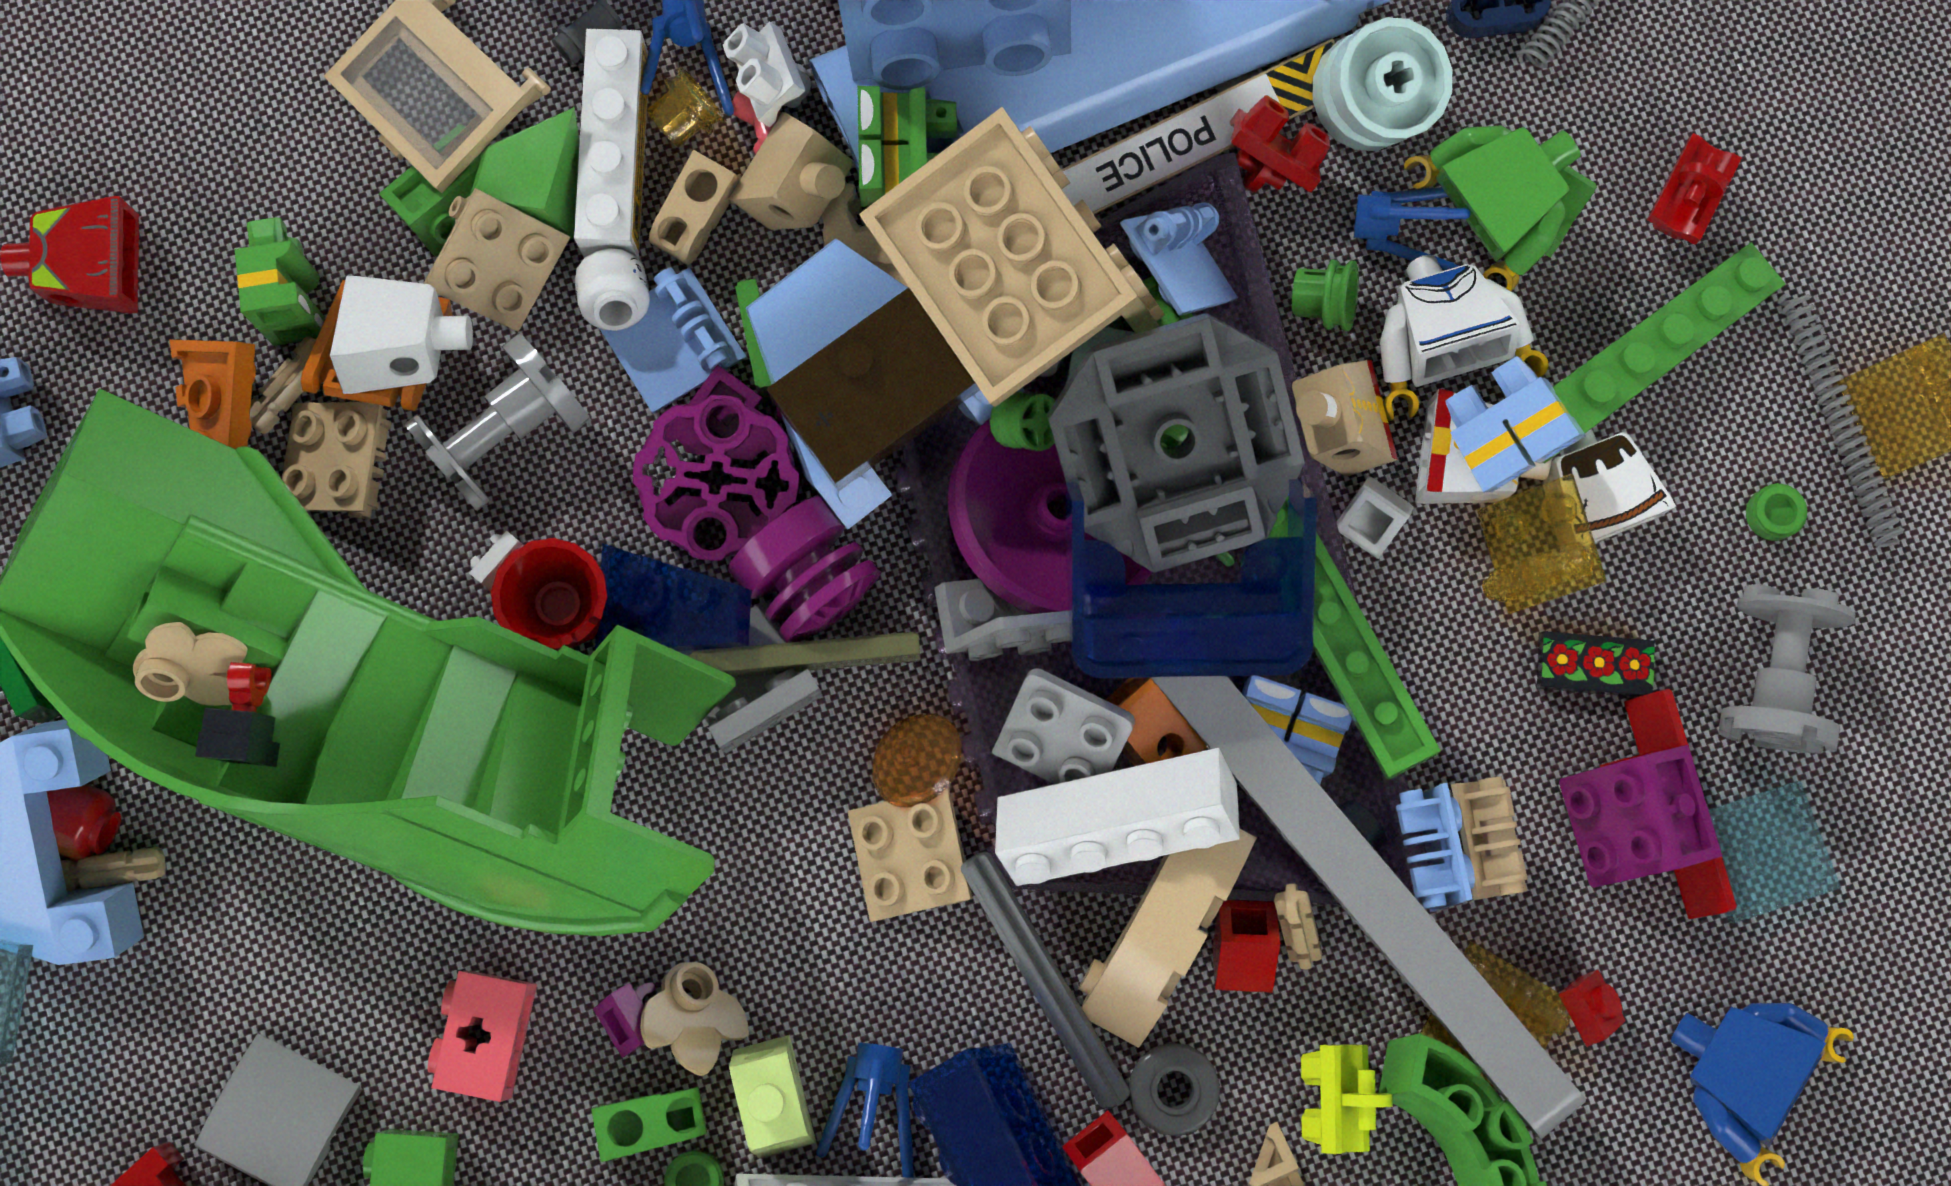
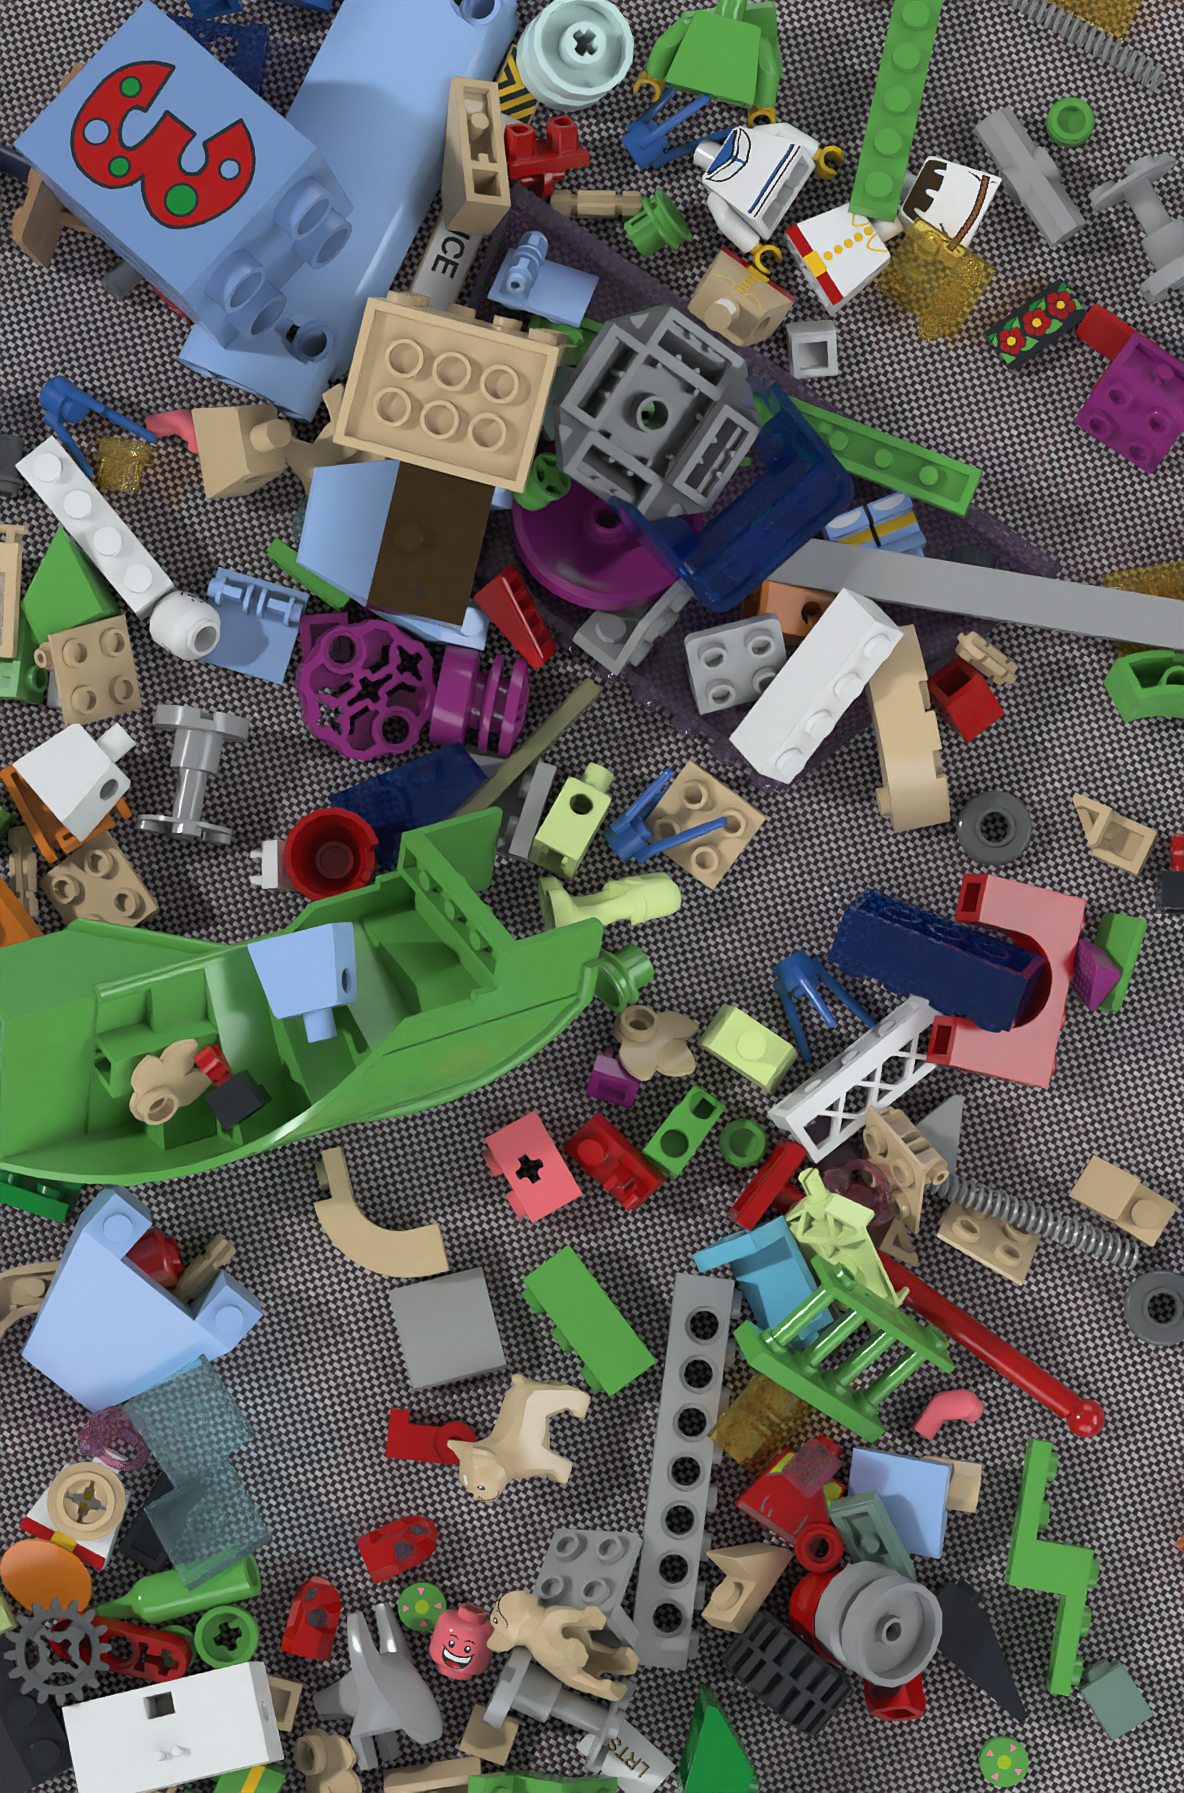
camera: 40 degrees left, 5 degrees up
tan leg [649,150,739,265] -> none
white hips [723,21,811,127] -> none
bright green hips [857,86,957,207] -> none
clear orange piece [872,713,962,808] -> none
dark grey axle [961,852,1130,1109] -> none
neon yellow hips [1301,1044,1393,1154] -> none
light blue hinge [1396,783,1475,912] -> none
light blue hips [1445,356,1586,492] -> none
tan hinge [1451,776,1528,900] -> none
none -> light blue torso [247,922,358,1043]
none -> tan arch [313,1146,450,1278]
none -> tan slope [441,76,511,235]
none -> red slope [473,563,557,670]
none -> yellowish green torso [528,763,614,882]
none -> yellowish green piece [538,872,681,931]
none -> tan axle [550,190,643,219]
none -> red plate [563,1111,667,1212]
none -> bright green piece [594,943,655,1013]
none -> blue plant [603,768,727,864]
none -> light grey piece [974,106,1086,248]

